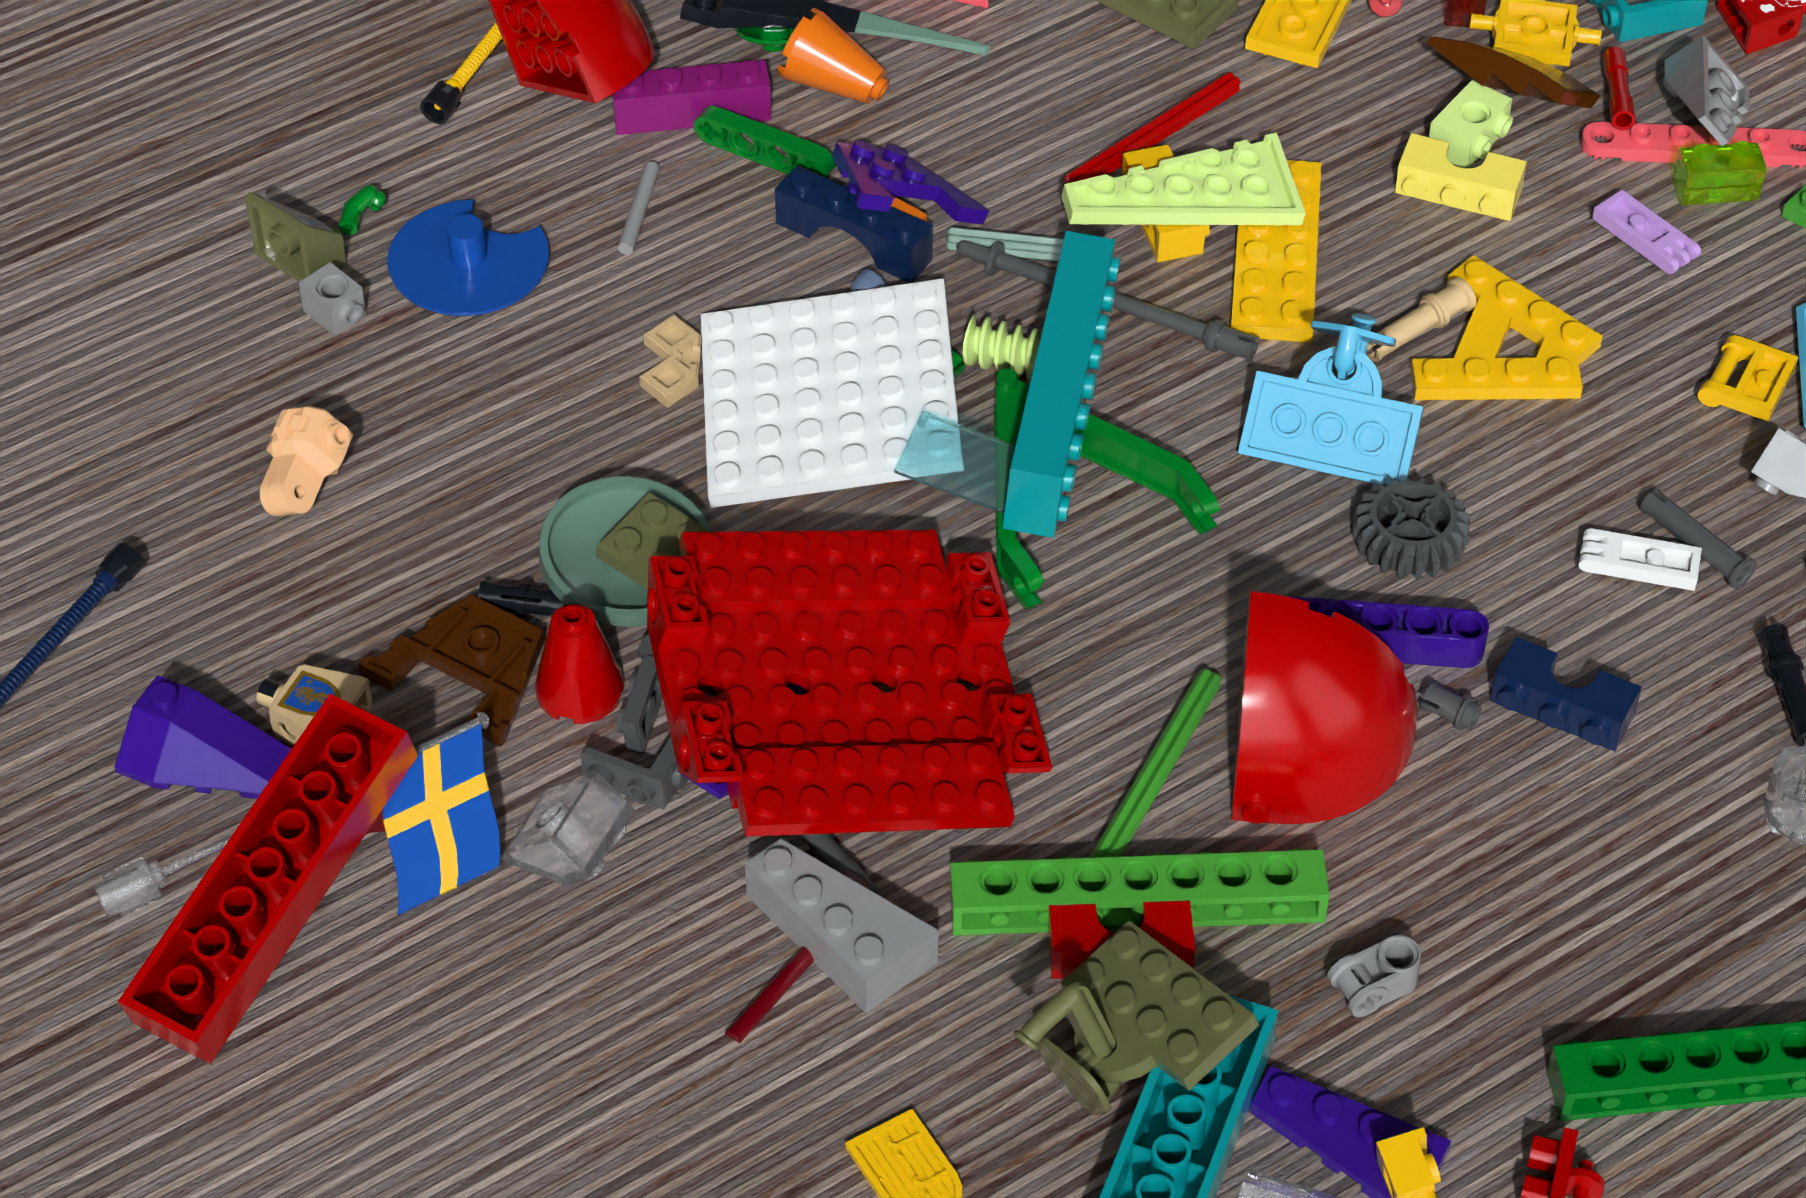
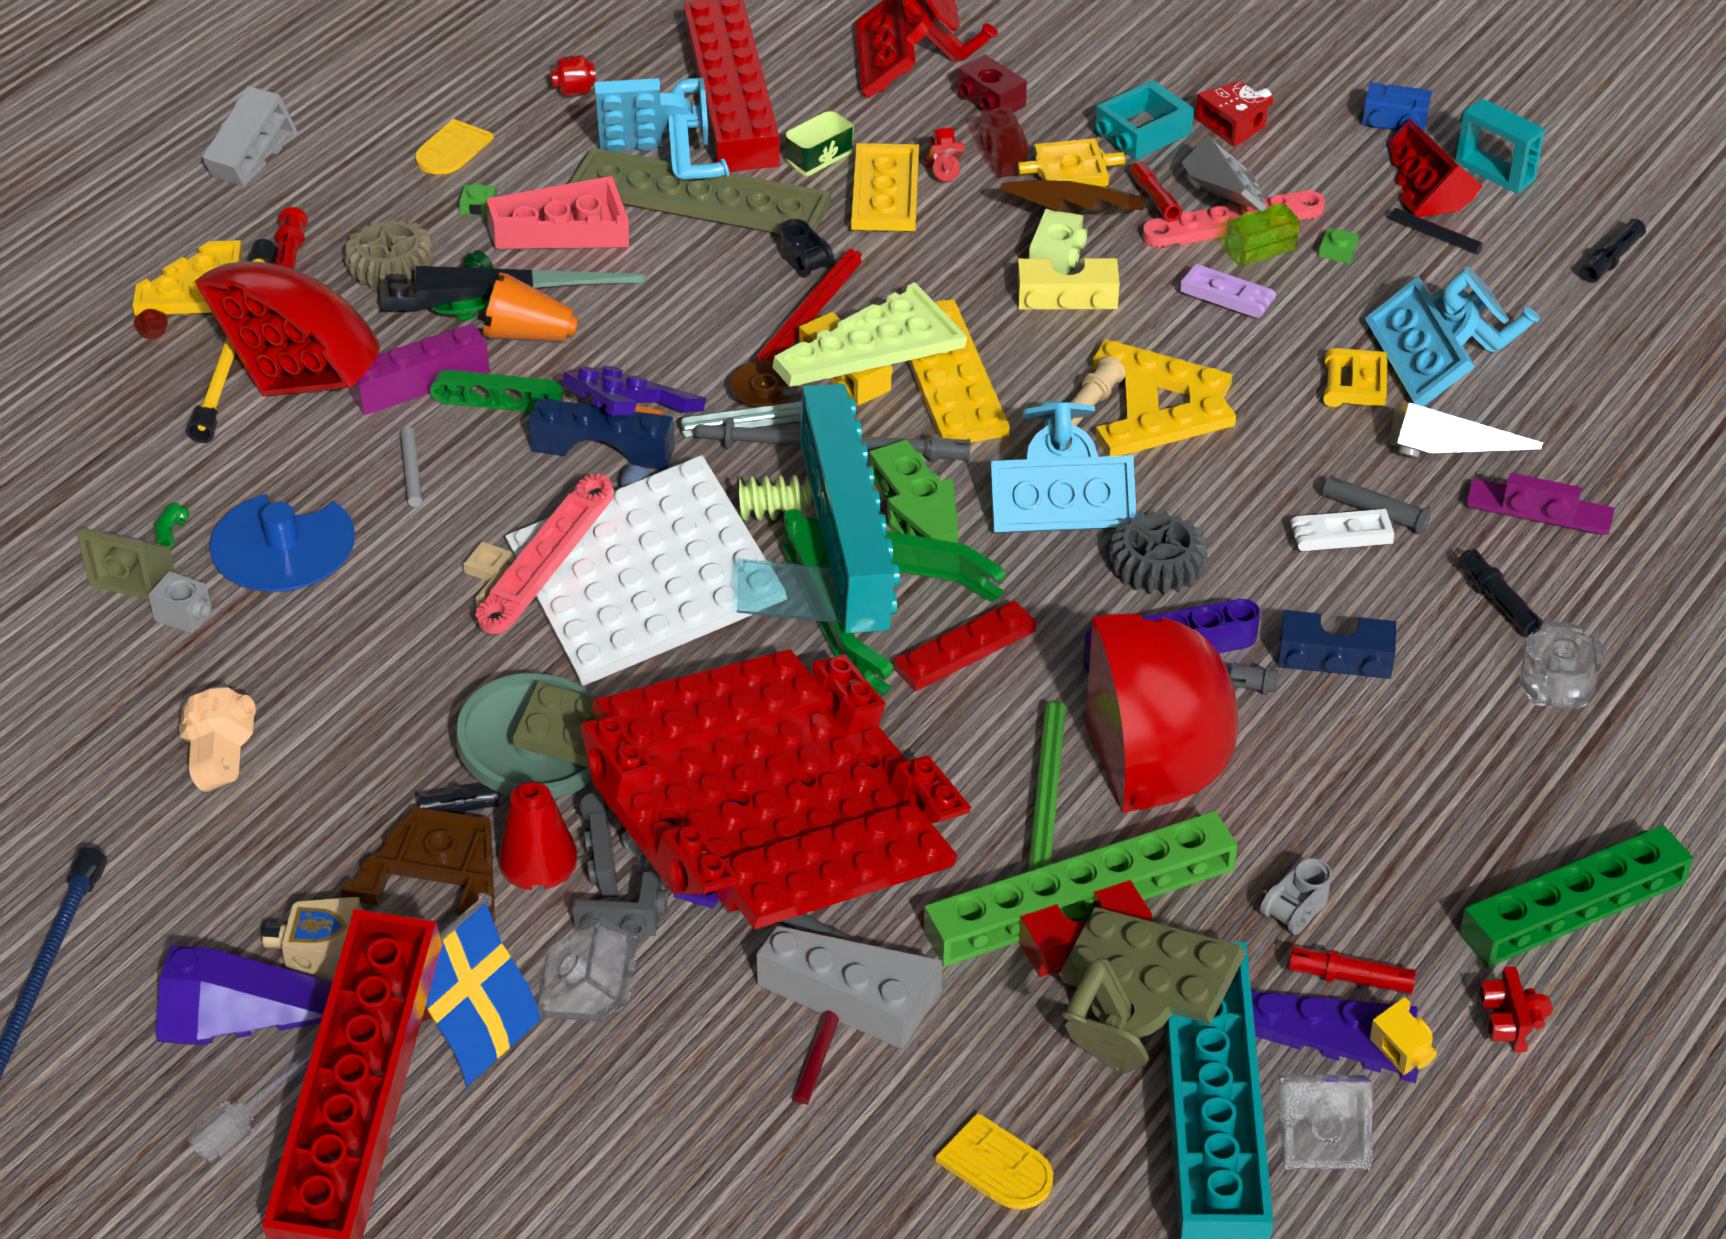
camera: 20 degrees left, 5 degrees down
none -> coral plate [476,473,614,634]
none -> reddish brown dish [730,361,799,407]
none -> black piece [781,219,835,278]
none -> bright green brick [869,439,958,543]
none -> red plate [894,600,1036,692]
none -> red pin [1288,945,1416,995]

